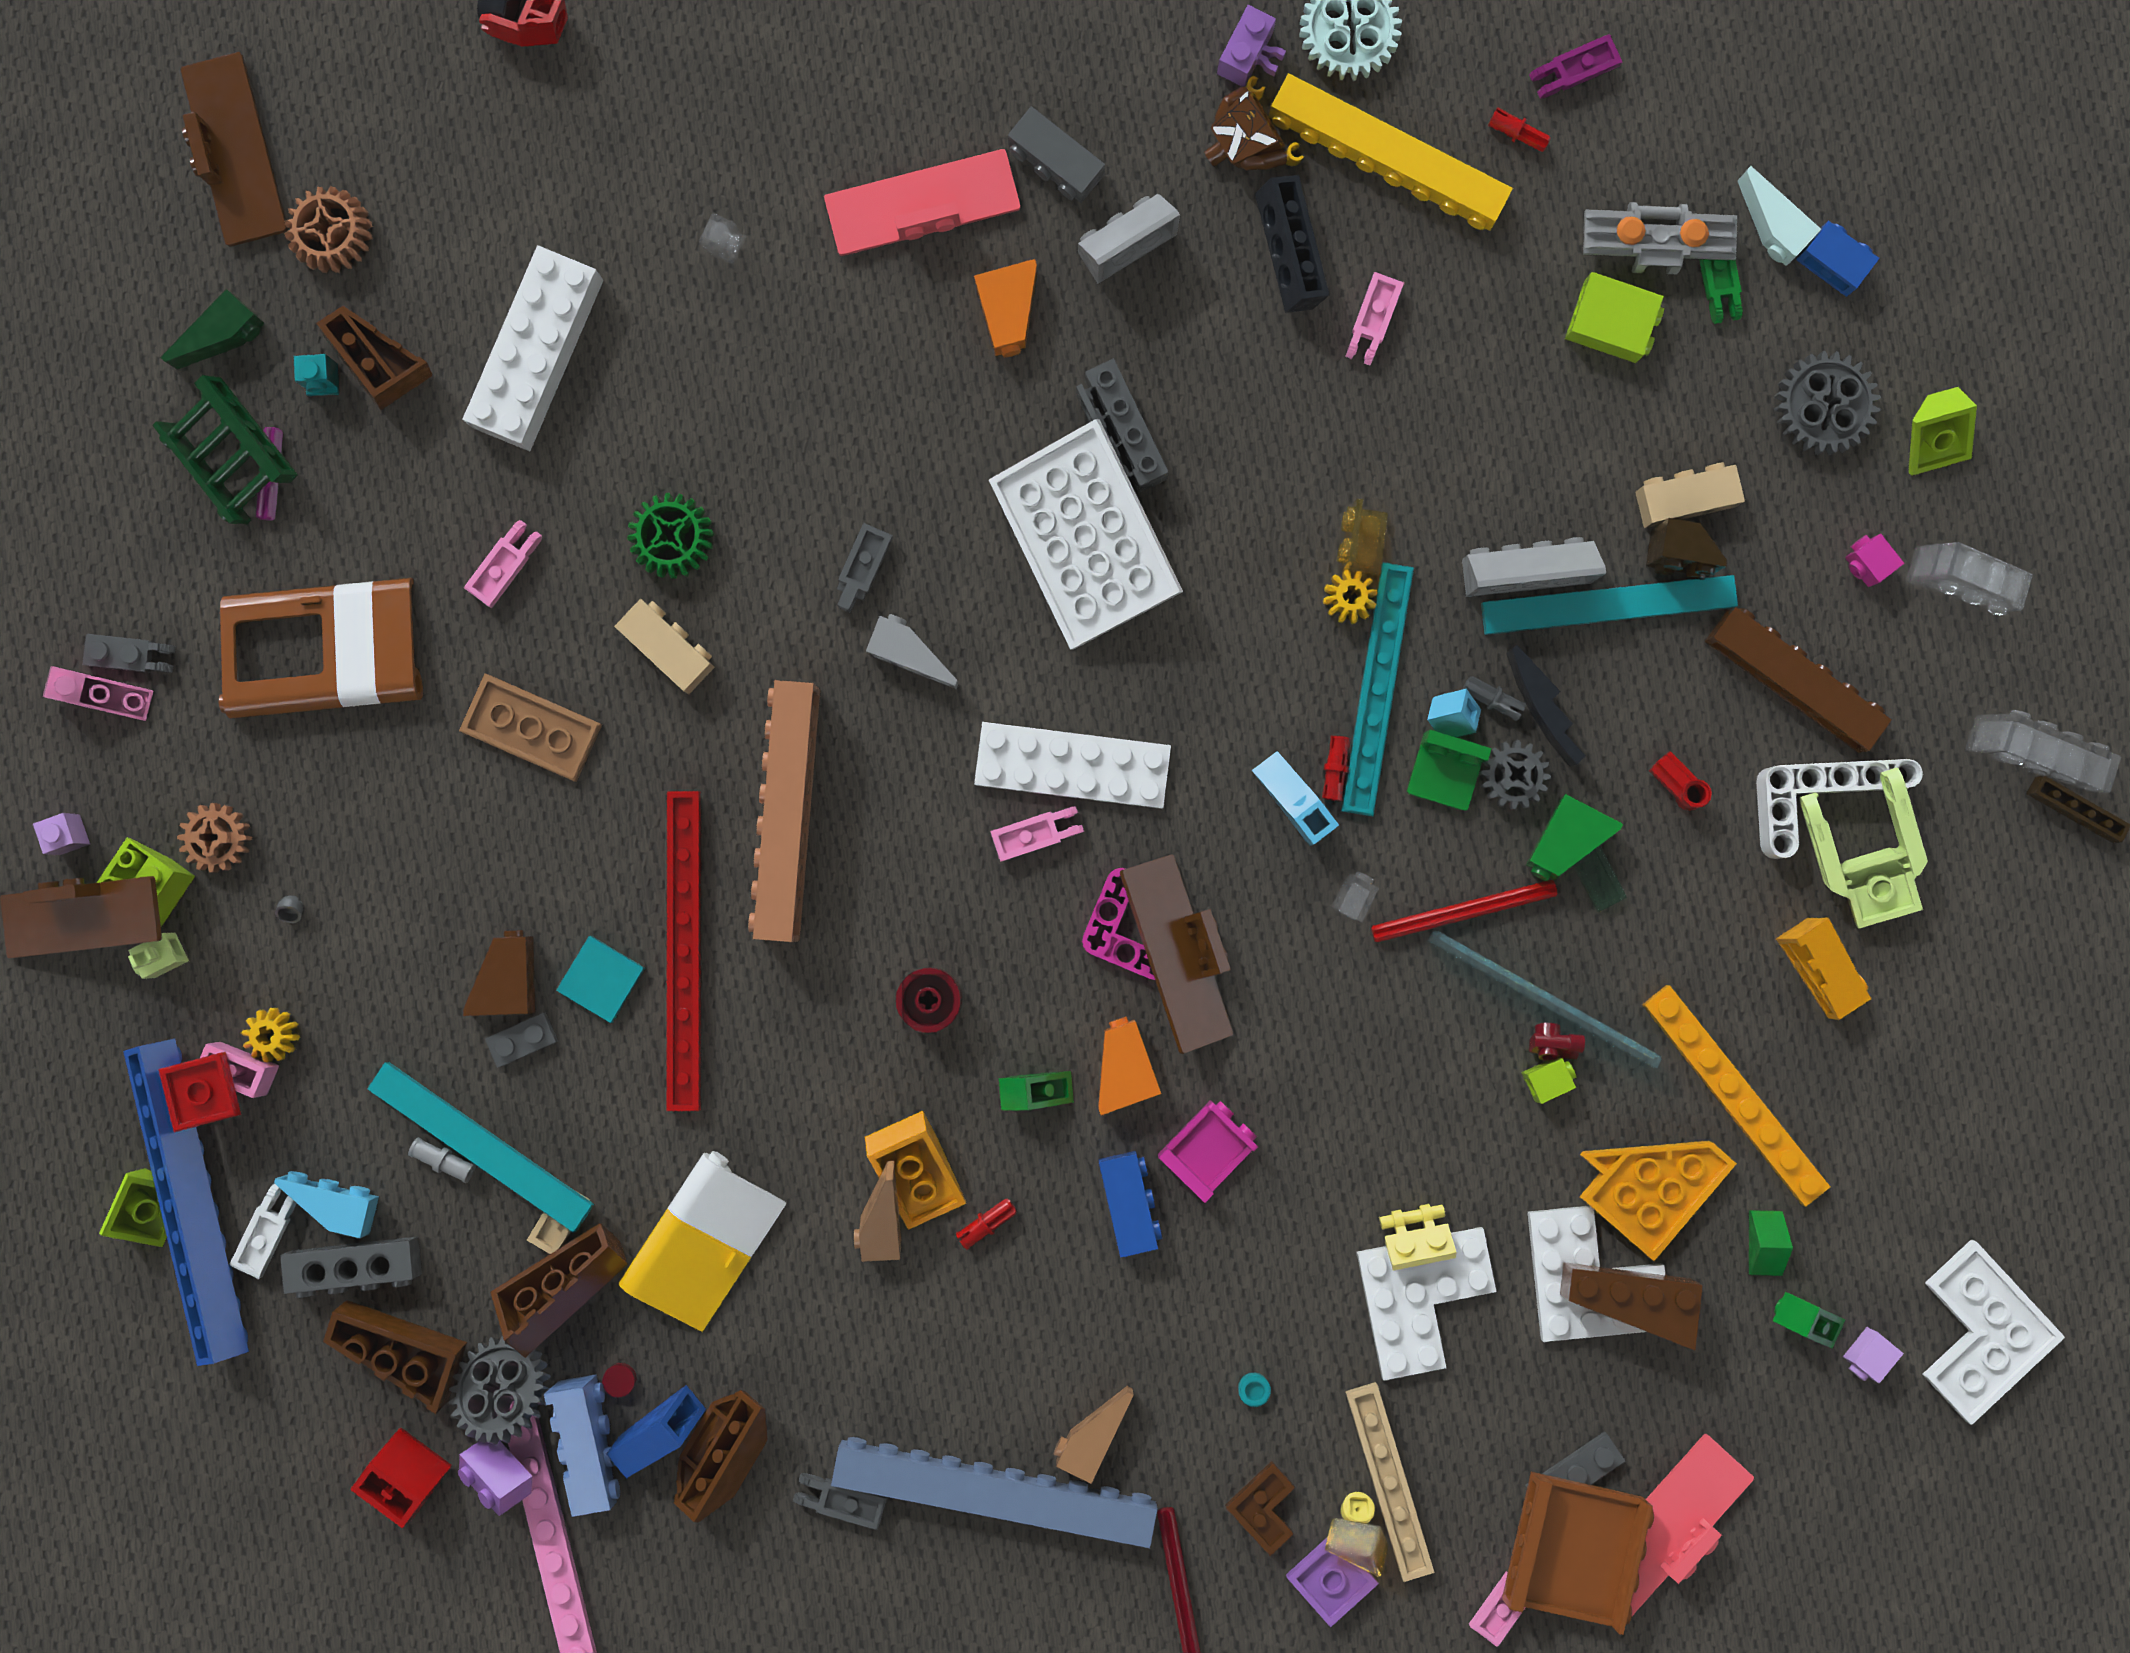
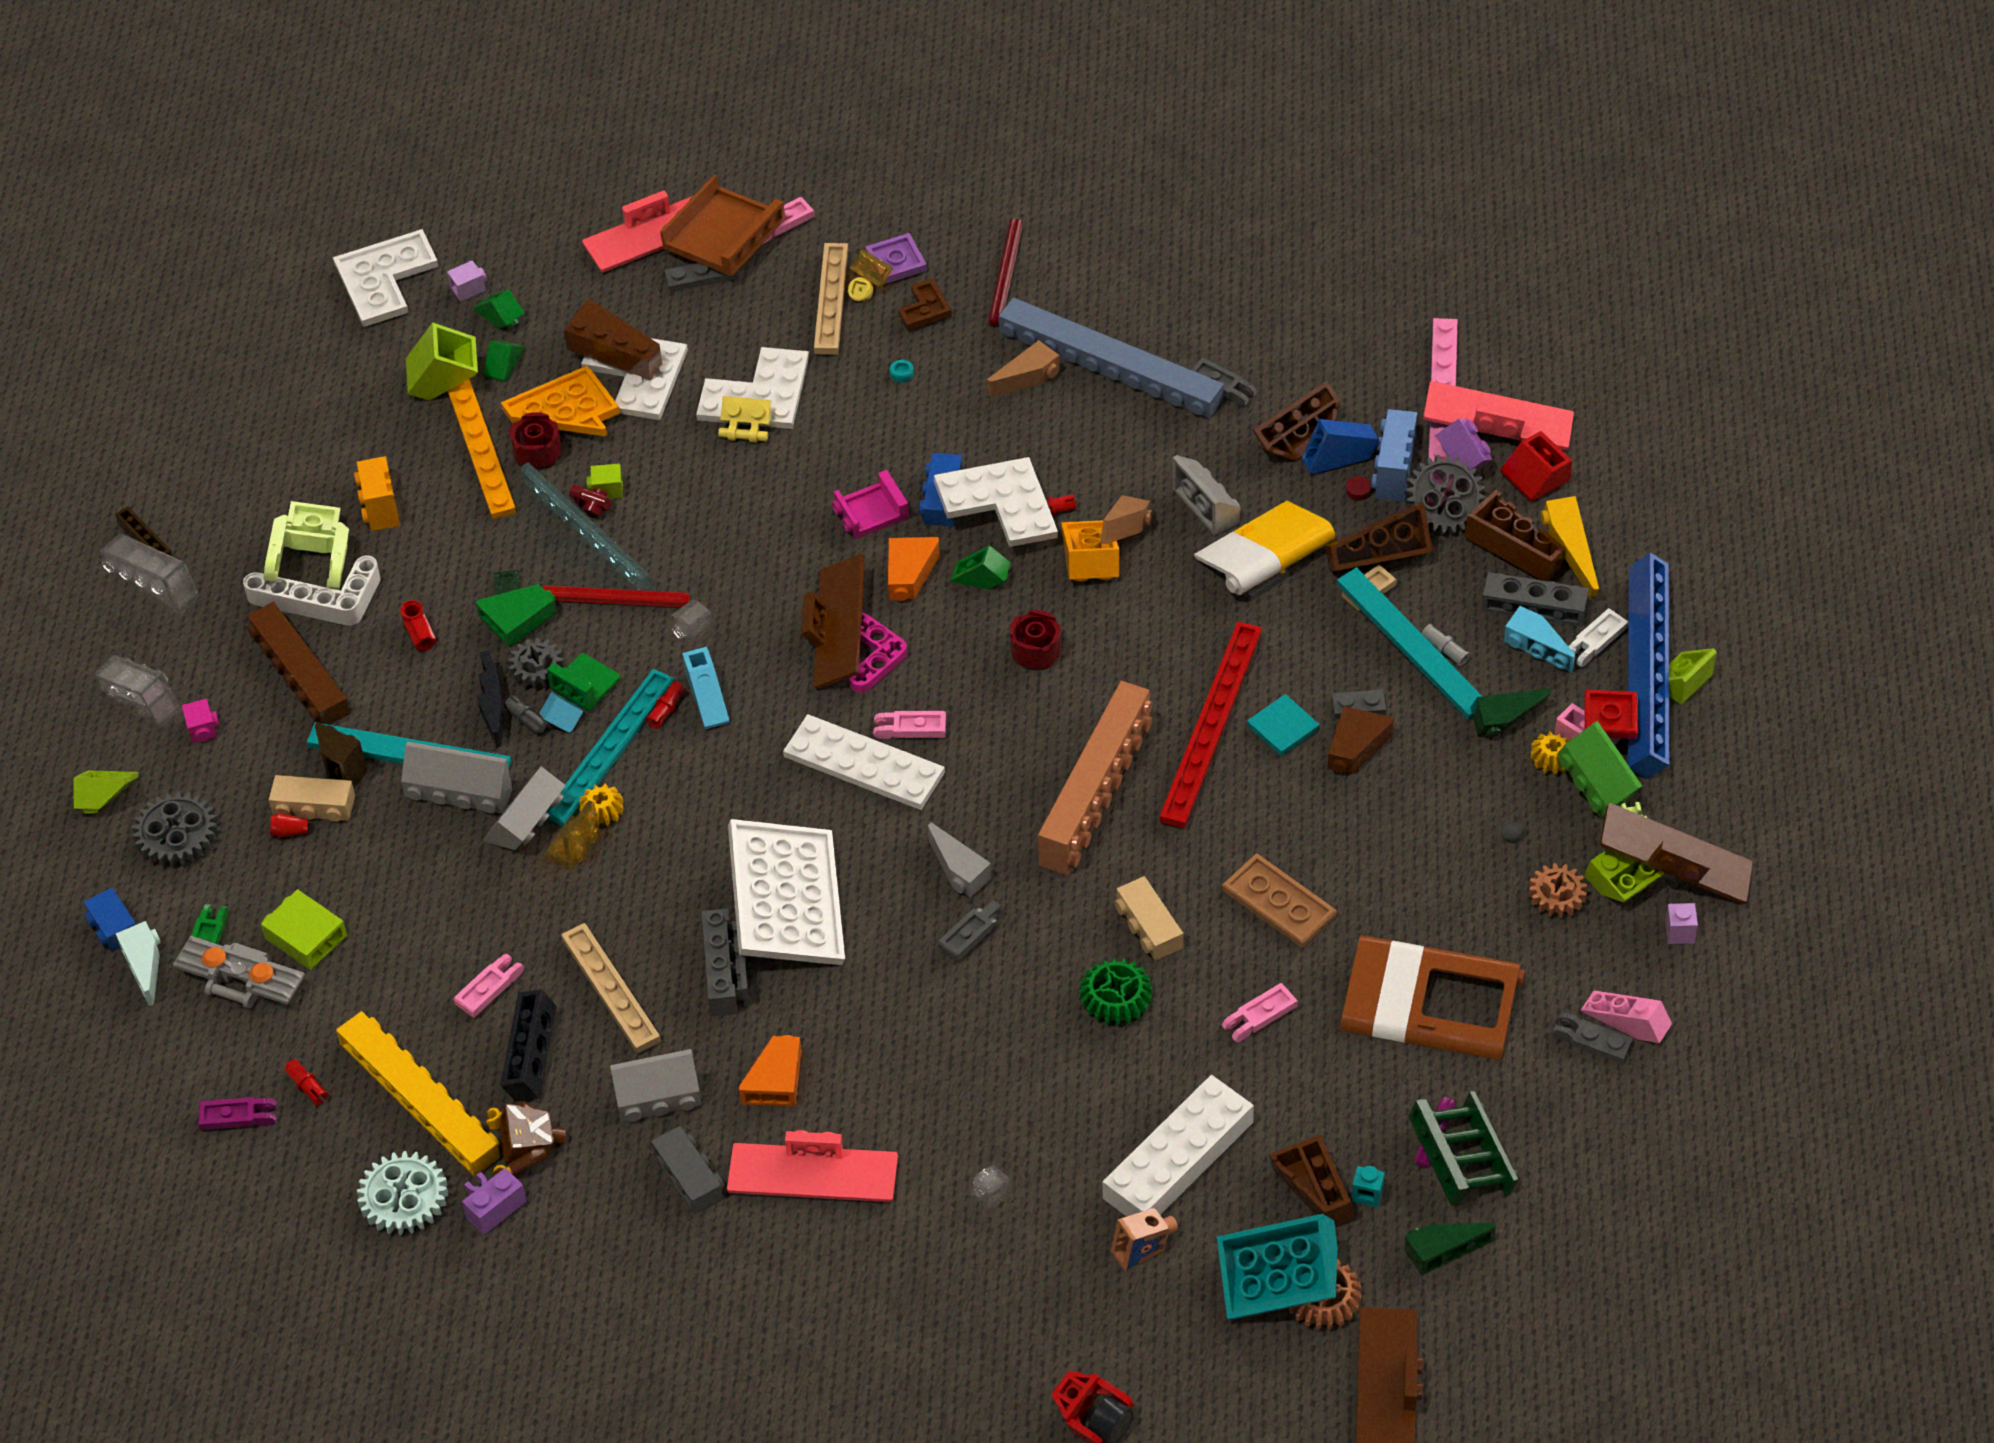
camera: 160 degrees left, 35 degrees down
none -> red cone [270,813,308,838]
none -> lime slope [406,322,478,401]
none -> light grey slope [483,766,566,850]
none -> dark red brick [509,412,561,468]
none -> tan plate [561,923,661,1054]
none -> white plate [934,457,1058,547]
none -> nougat torso [1111,1208,1178,1272]
none -> light grey slope [1173,455,1241,536]
none -> teal slope [1217,1214,1338,1320]
none -> coral bracket [1423,381,1574,450]
none -> dark green slope [1470,688,1551,737]
none -> yellow wedge [1540,496,1599,598]
none -> bright green slope [1556,721,1642,819]

